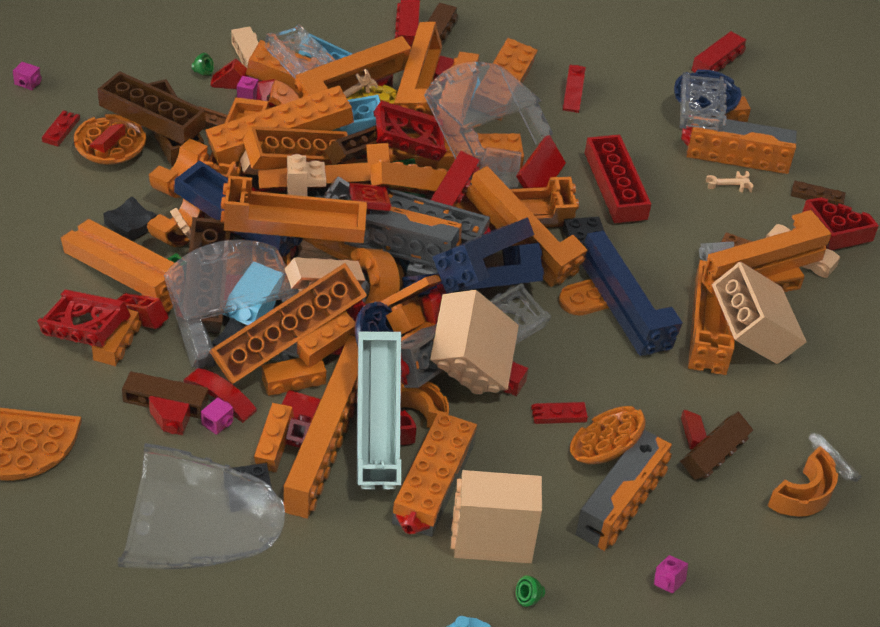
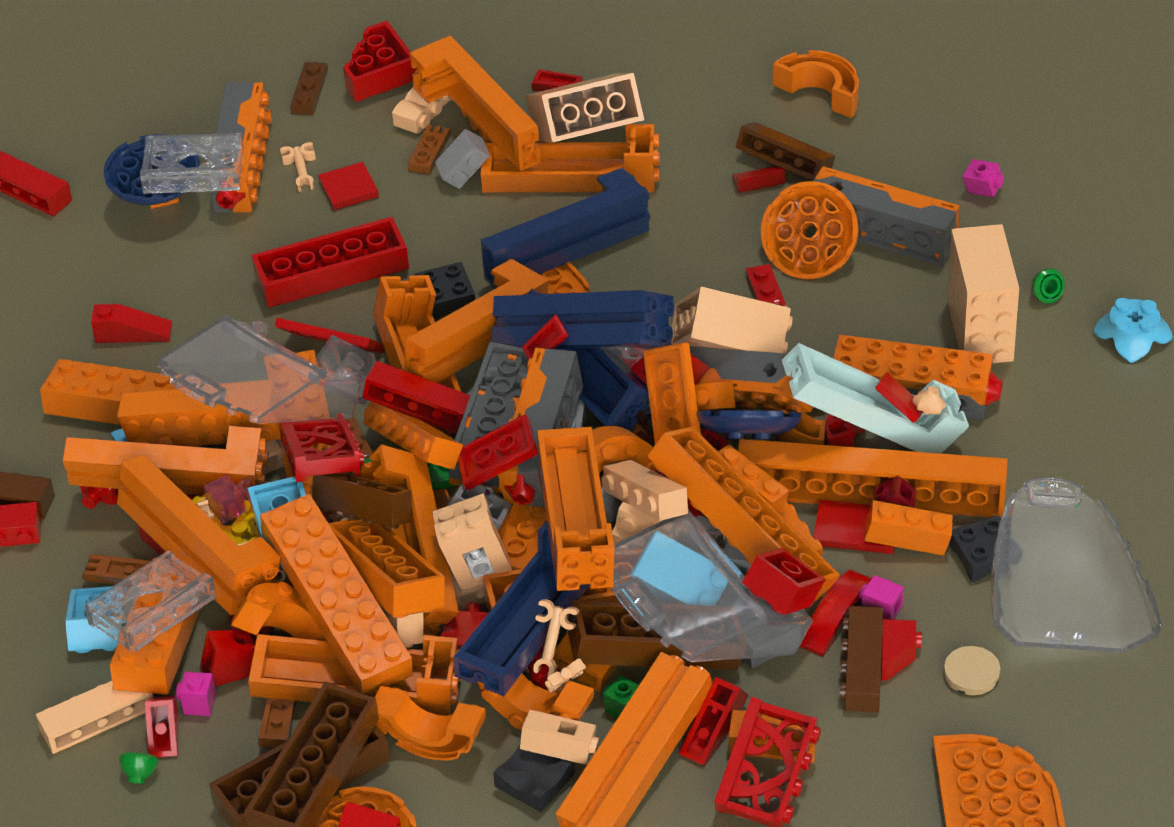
camera: 90 degrees left, 0 degrees up
clear plate [809,432,862,482] -> none
none -> clear pink brick [203,475,252,524]
none -> red tile [318,162,379,210]
none -> light nougat brick [520,710,599,765]
none -> red tile [522,315,569,360]
none -> red tile [531,69,583,91]
none -> light nougat bar [533,599,579,676]
none -> red brick [742,548,826,615]
none -> red tile [875,372,923,423]
none -> light nougat piece [912,386,946,415]
none -> tan tile [944,646,1001,696]

